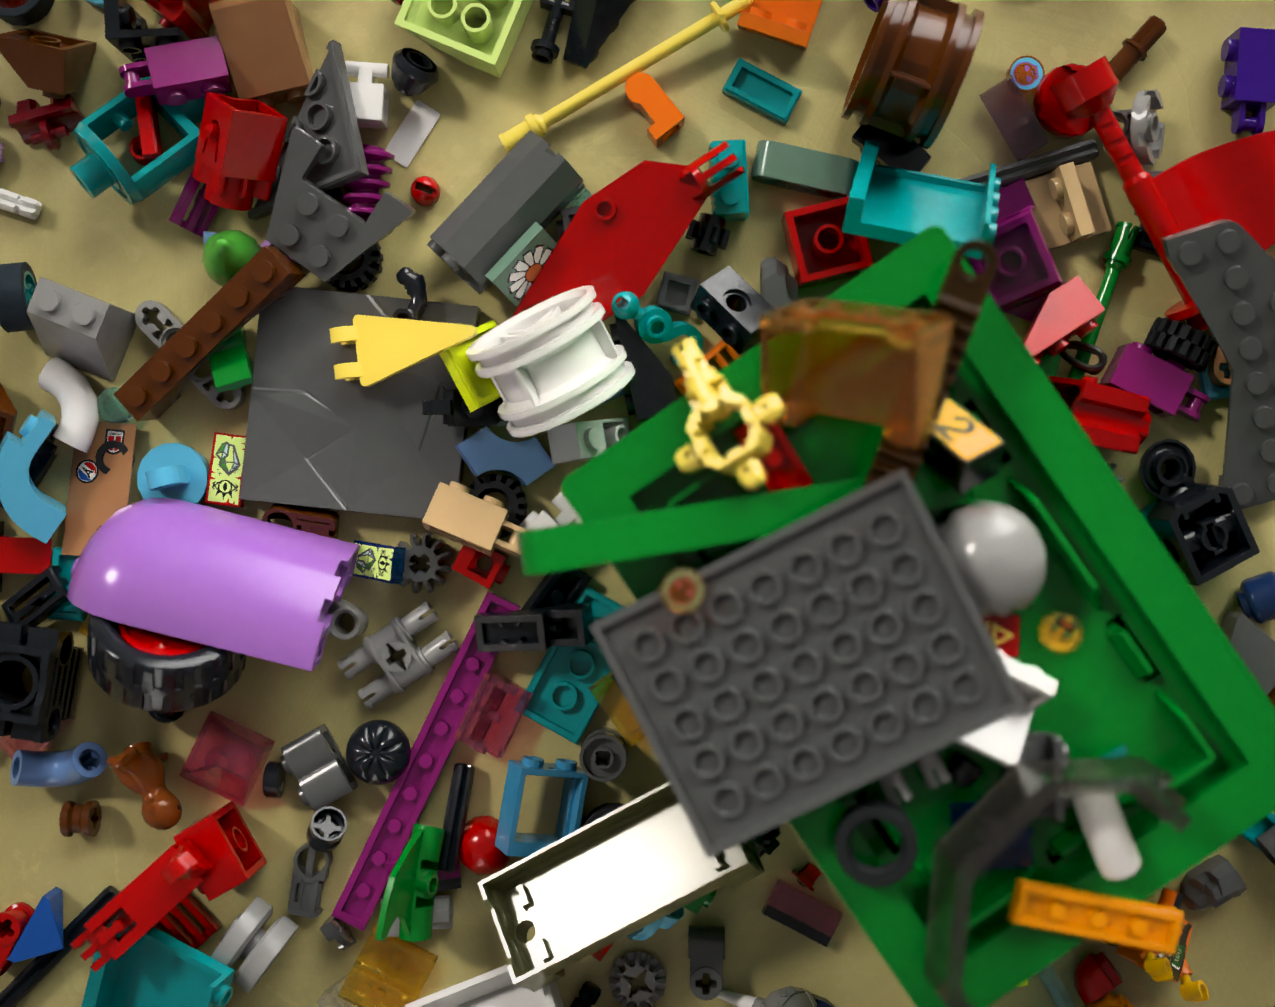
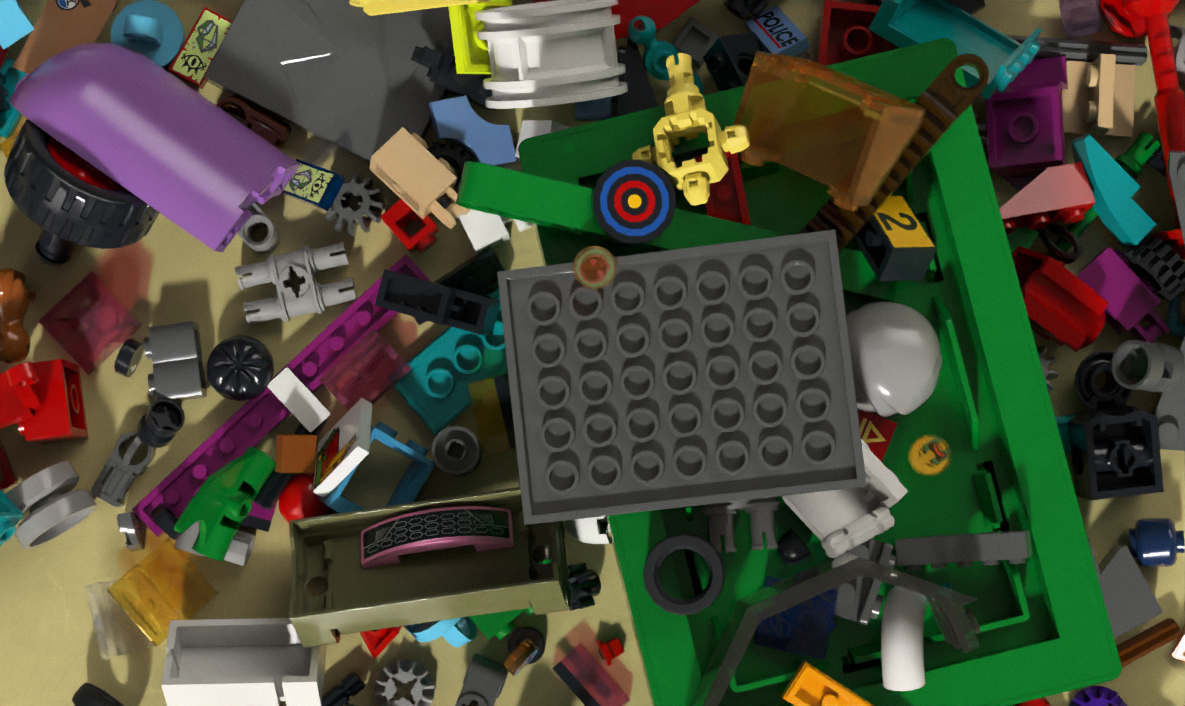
camera: 20 degrees right, 5 degrees down
none -> black tile [150,503,184,540]
none -> white sticker [267,368,330,432]
none -> dark orange tile [275,434,317,473]
none -> white tile [313,397,373,498]
none -> slope [361,506,515,568]
none -> clear orange tile [504,639,539,676]
none -> black tile [508,626,545,664]
none -> tile [591,160,676,245]
none -> medium blue tile [744,5,810,65]
none -> white axle [821,507,895,558]
none -> dark grey piece [895,529,1033,570]
none -> teal slope [1071,134,1156,247]
none -> dark grey wheel [1112,340,1184,392]

